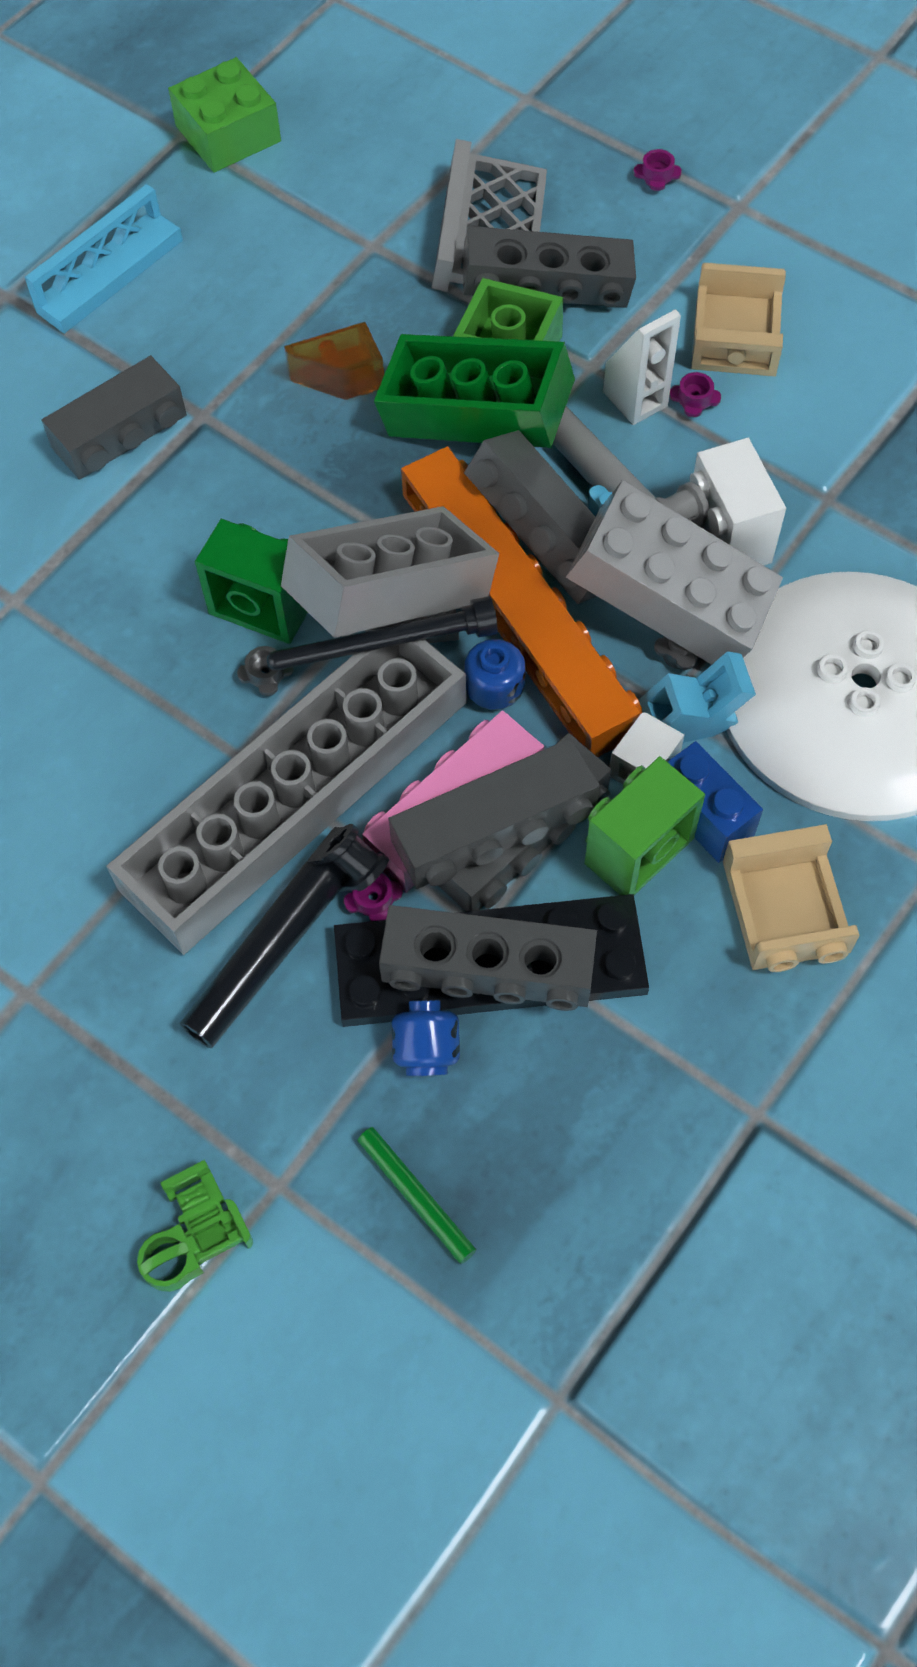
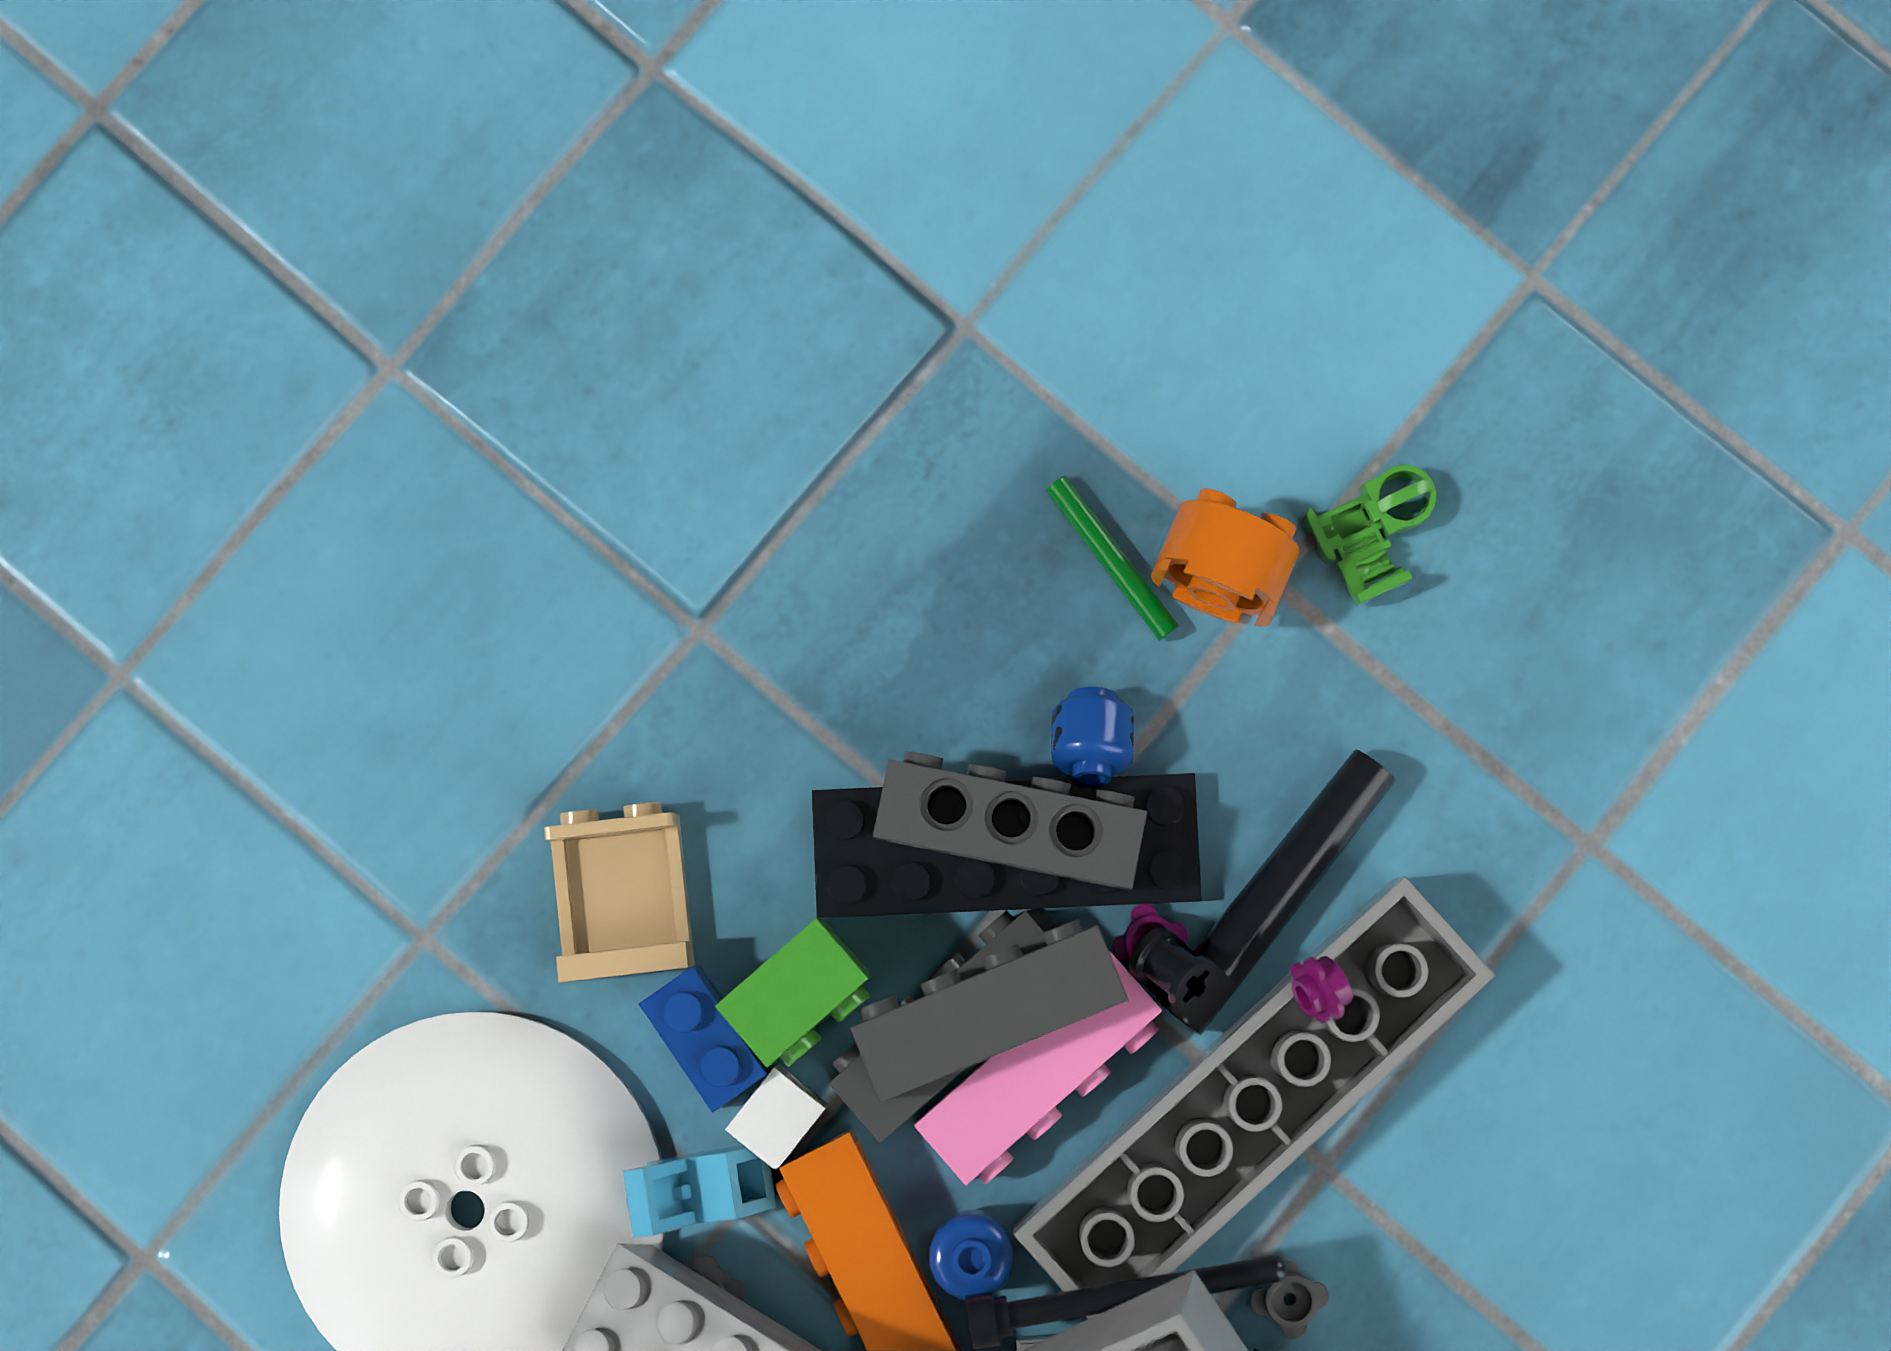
camera: 170 degrees left, 20 degrees up
none -> orange brick [1151,489,1300,627]
none -> magenta plate [1290,956,1352,1024]

